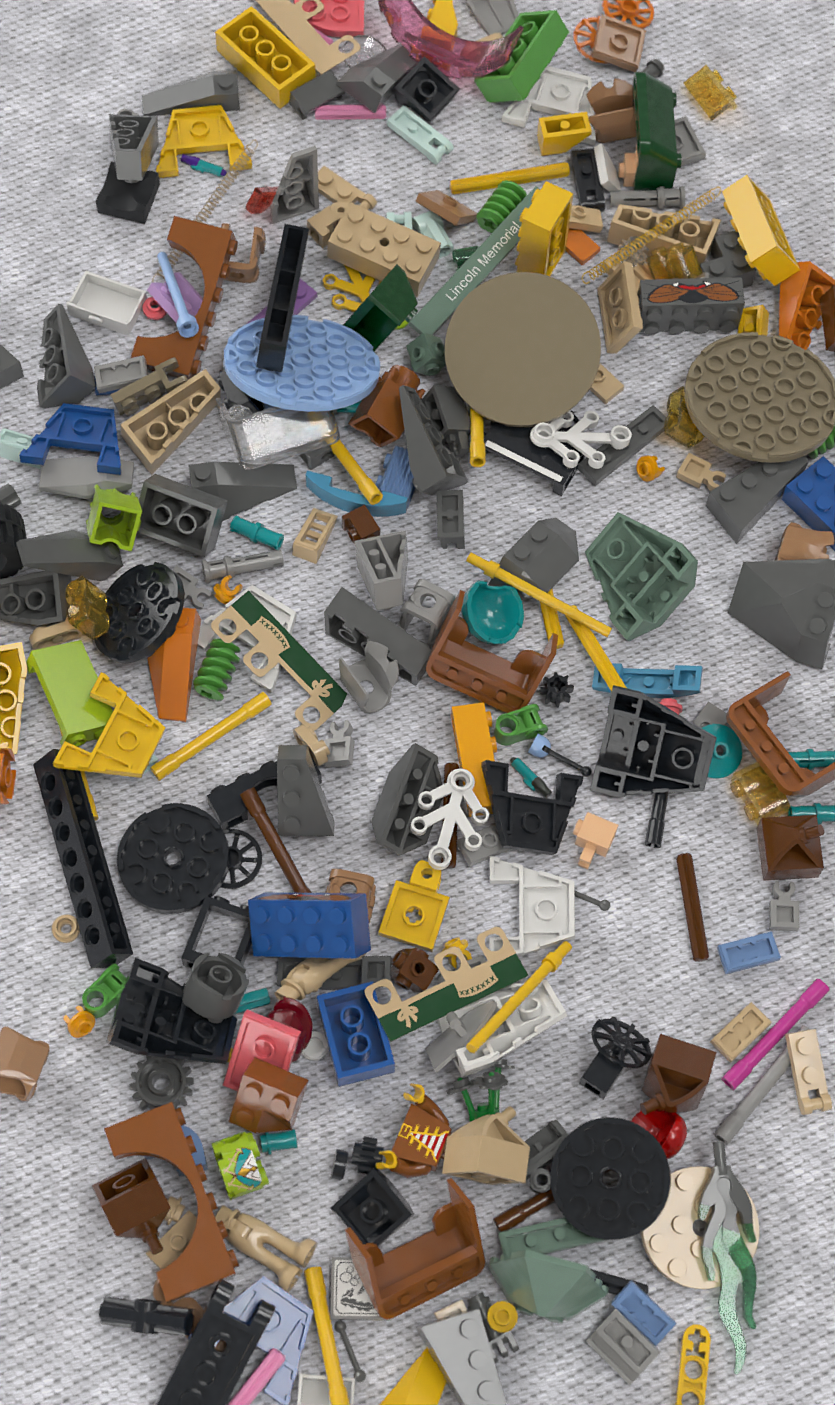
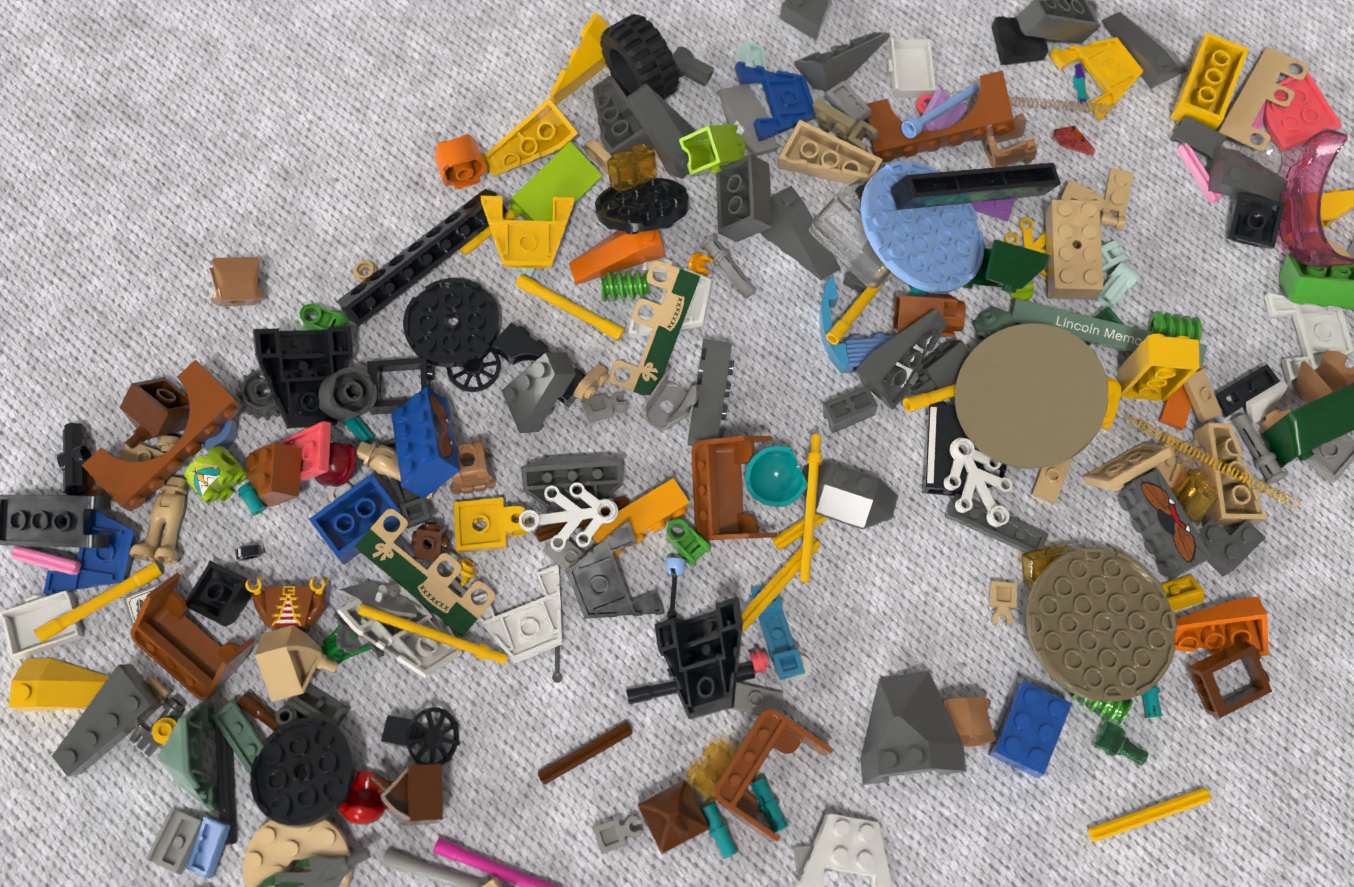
camera: 65 degrees right, 5 degrees up
light orange plate [63,1005,95,1038] -> none
light grey plate [173,565,211,610] -> none
teal pin [230,515,284,550] -> none
reddish brown piece [240,787,312,893] -> none
light grey wedge [271,146,319,224] -> none
tan slope [292,508,338,564] -> none
dark grey hinge [334,1320,366,1382] -> none
reddish brown brick [342,505,380,544] -> none
black gear [351,1136,384,1174] -> none
light grey wedge [355,530,408,610] -> none
light aqua plate [387,105,454,165] -> none
light grey piece [398,579,455,648] -> none
medium nougat plate [415,190,477,226] -> none
yellow axle [450,162,570,194] -> none
piece [510,757,552,798] -> none
yellow slope [537,111,592,156] -> none
black gear [539,672,574,708] -> none
light nougat brick [573,812,618,869] -> none
sand green wedge [585,512,698,641] -> none
light orange plate [636,455,665,482] -> none
teal dish [702,724,743,779] -> none
dark grey wedge [705,456,809,544] -> none
tan plate [710,1002,772,1063] -> none
medium blue plate [717,931,781,974] -> none
yellow brick [722,175,800,286] -> none

